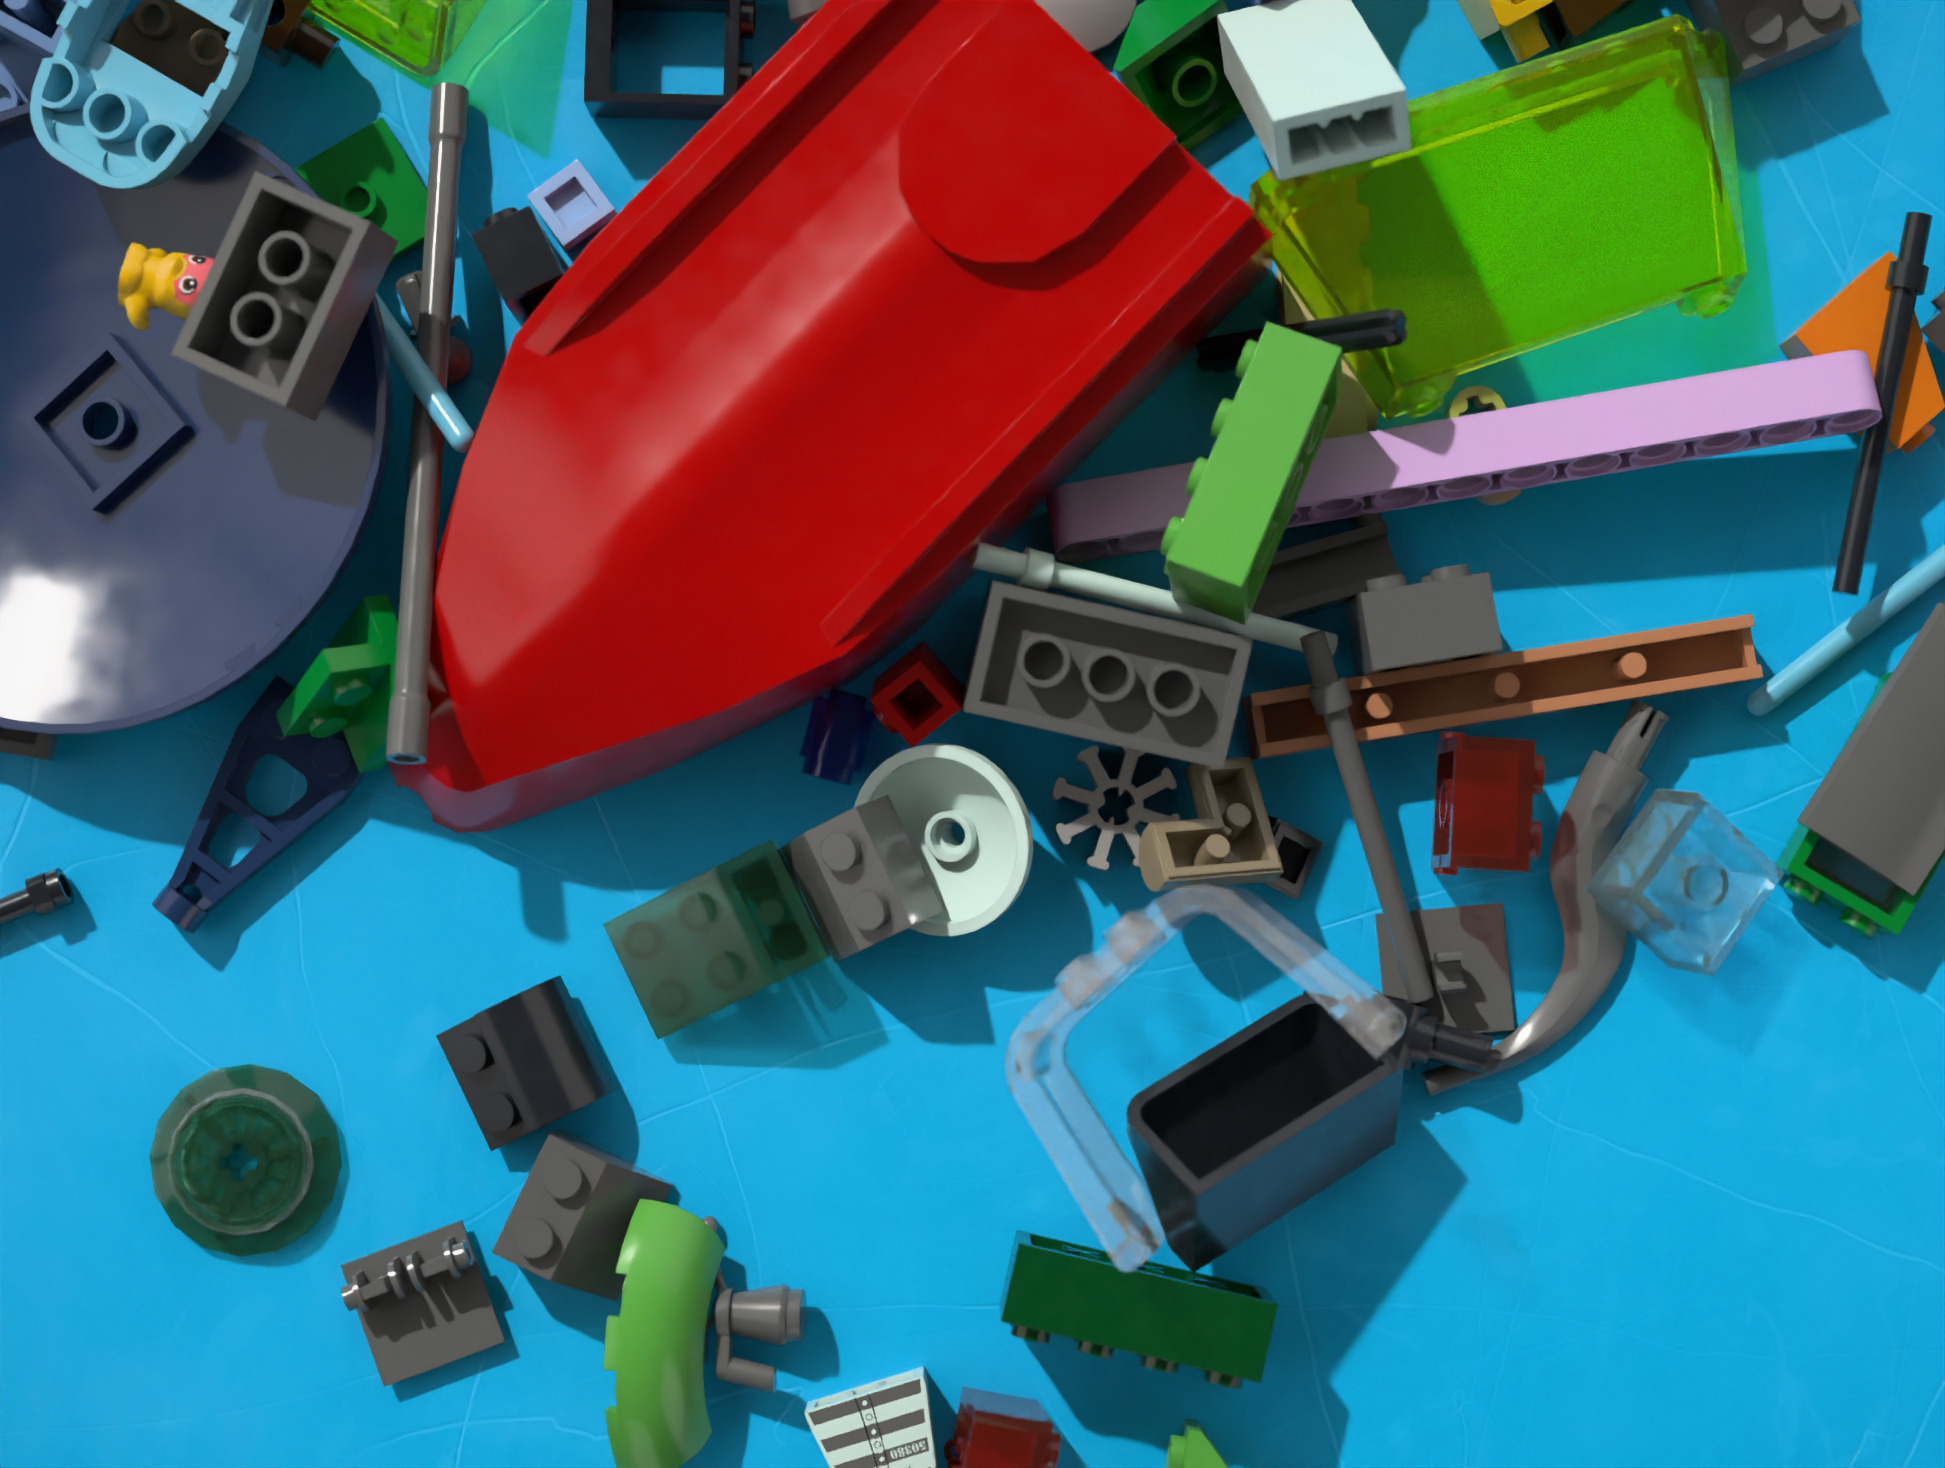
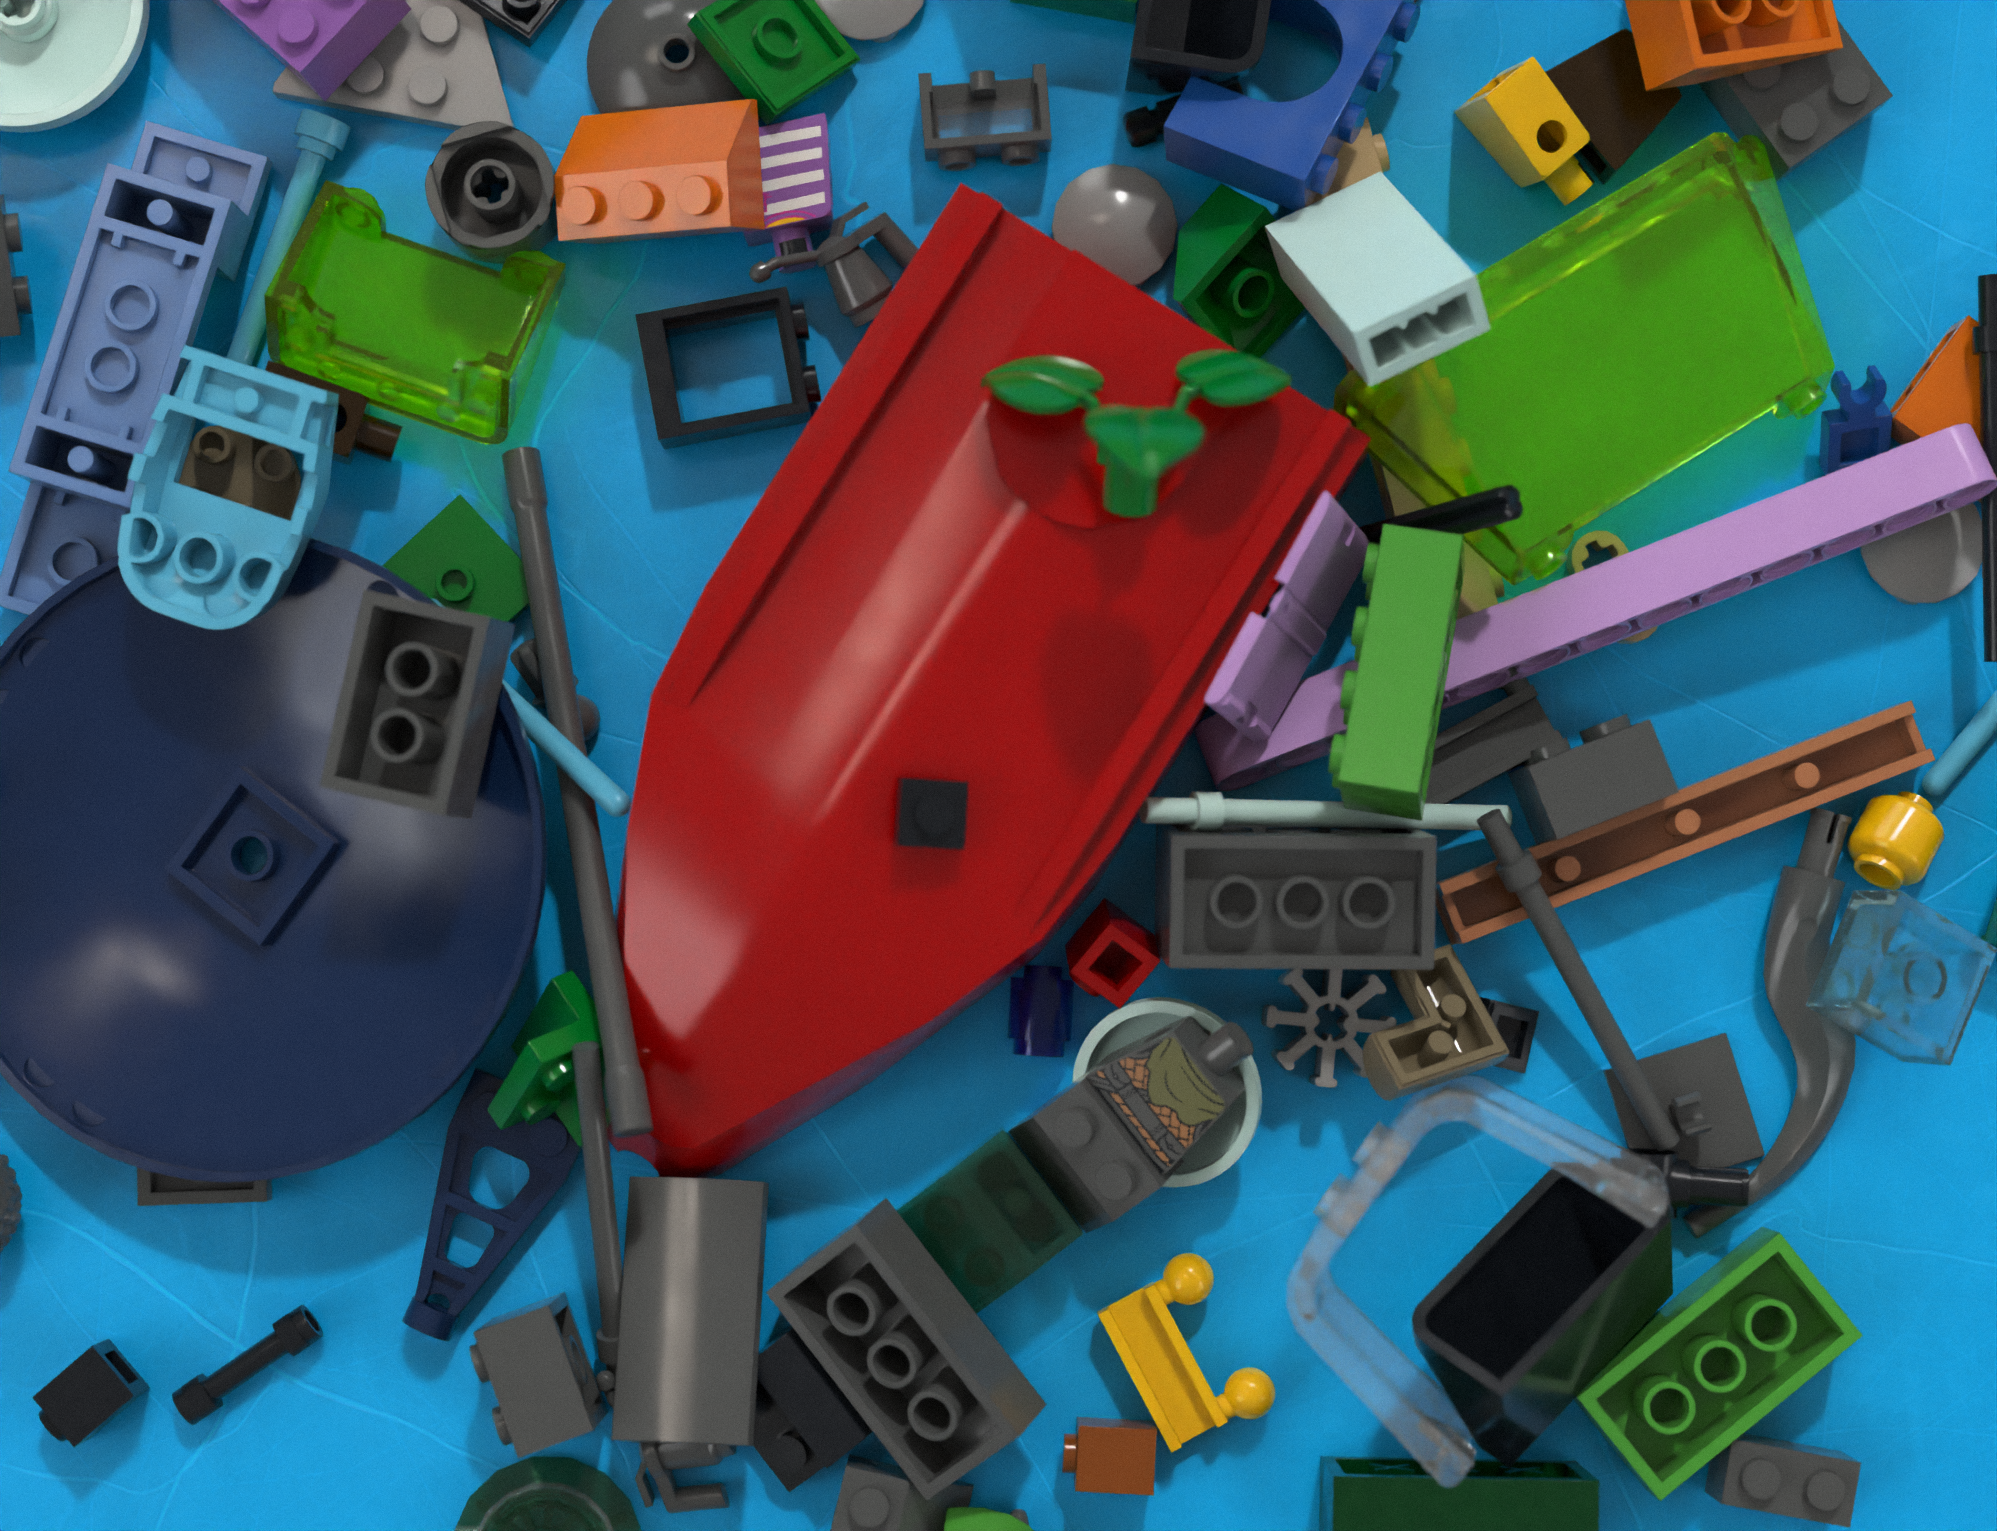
camera: 15 degrees left, 0 degrees up
animal [118,243,214,331] -> none
black brick [471,205,566,327] -> none
light blue plate [526,159,617,251] -> none
clear red brick [1430,732,1545,875] -> none
none -> dark grey brick [470,1292,608,1458]
none -> dark grey bar [572,1041,623,1388]
none -> dark grey piece [596,1370,737,1513]
none -> dark grey slope [611,1177,769,1446]
none -> dark grey brick [766,1198,1046,1501]
none -> black plate [893,778,969,850]
none -> green plant [980,349,1292,517]
none -> dark orange brick [1062,1417,1157,1496]
none -> torso [1085,1016,1253,1176]
none -> yellow gear [1097,1253,1275,1453]
none -> lavender piece [1204,491,1370,742]
none -> bright green brick [1574,1227,1863,1501]
none -> dark grey brick [1705,1433,1861,1528]
none -> blue plate [1819,365,1892,475]
none -> yellow head [1847,791,1945,890]
none -> light grey dish [1861,503,1982,605]

